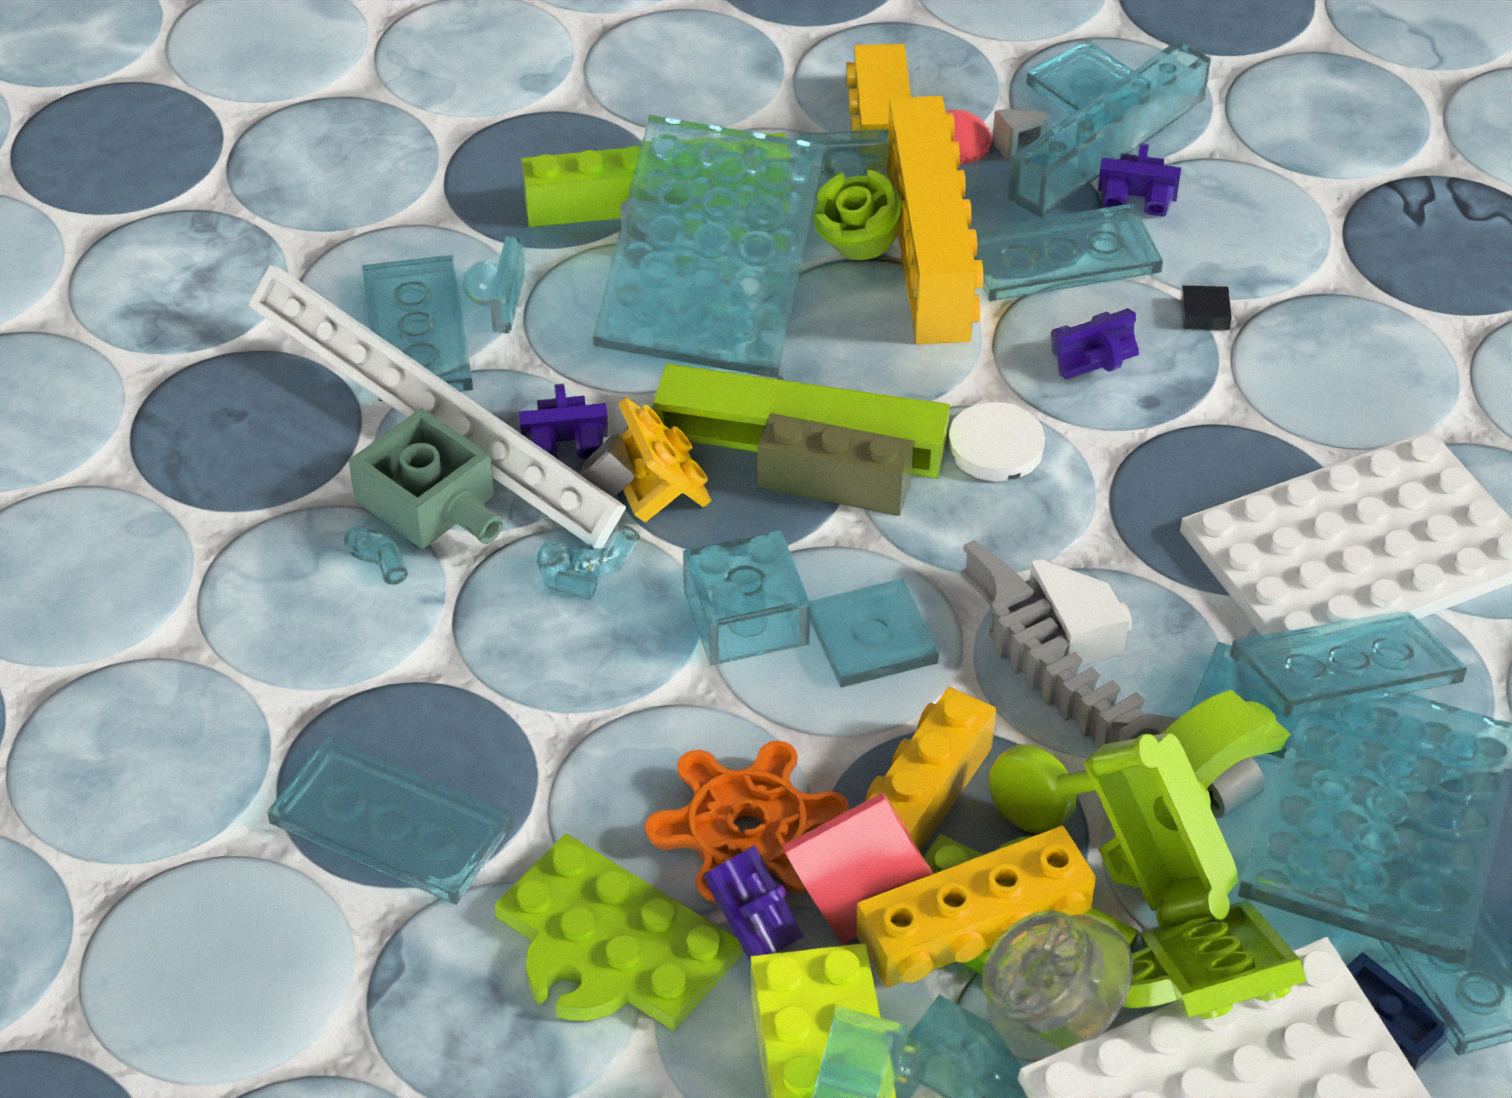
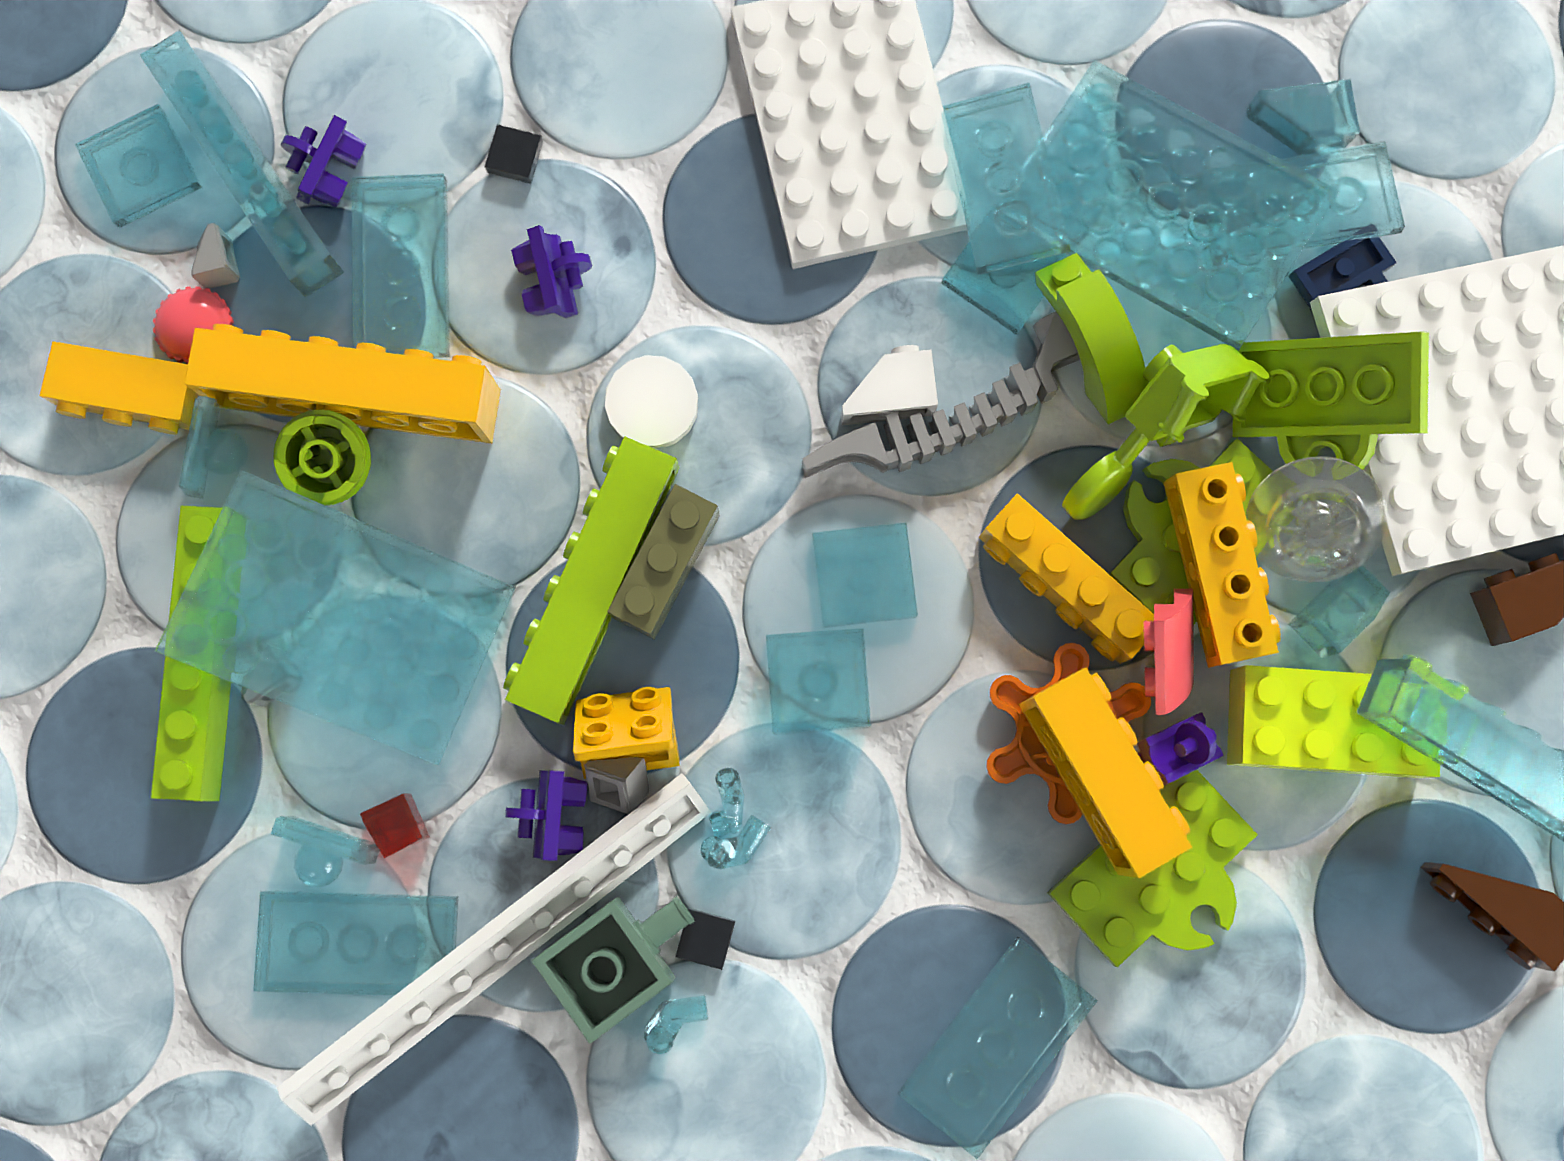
camera: 80 degrees left, 35 degrees up
none -> clear red slope [360,793,430,858]
none -> black tile [675,908,736,970]
none -> yellow brick [1019,667,1192,878]

